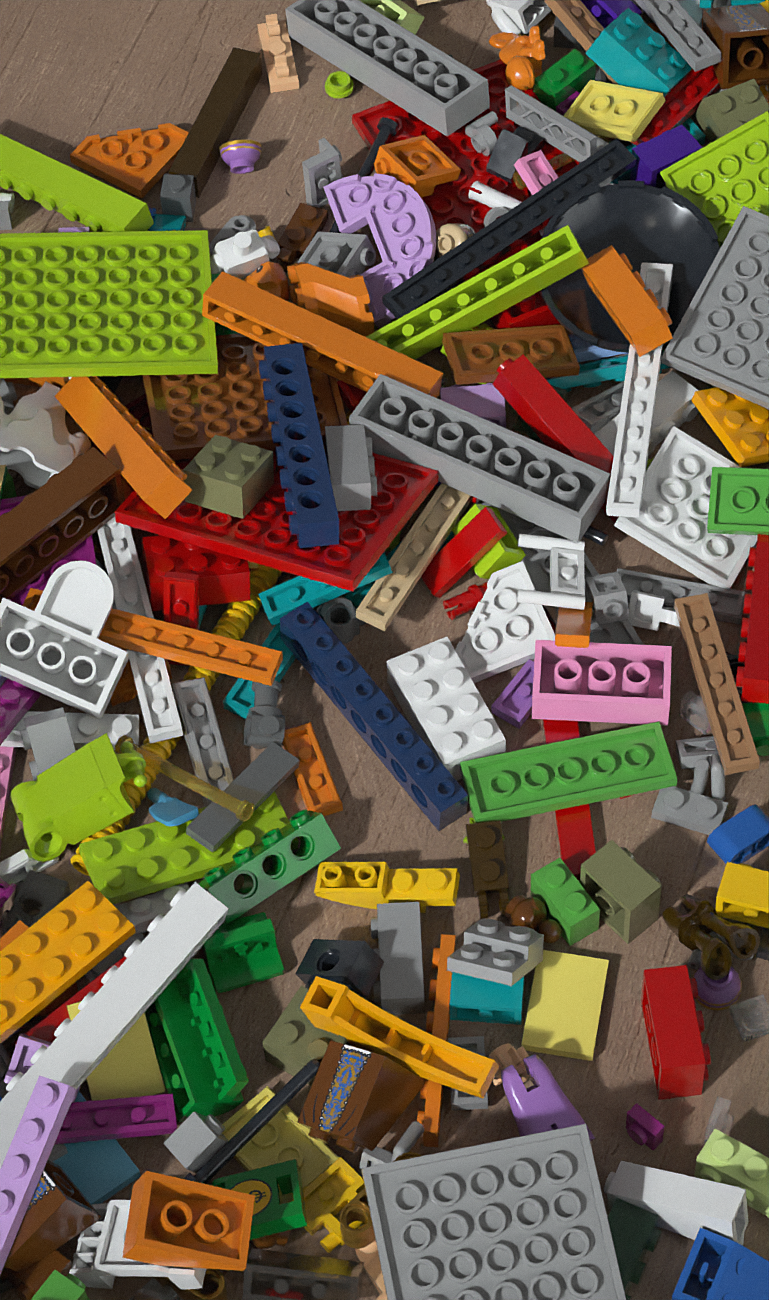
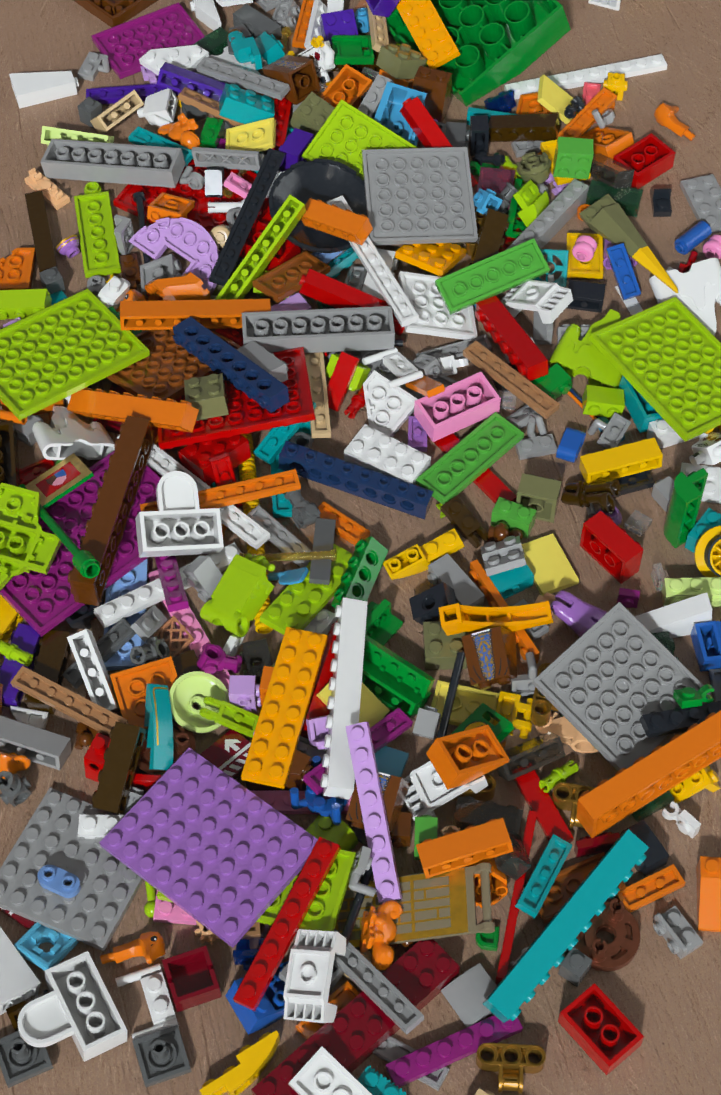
camera: 35 degrees left, 0 degrees up
none -> lime plate [74,191,121,278]
none -> teal plate [128,126,193,167]

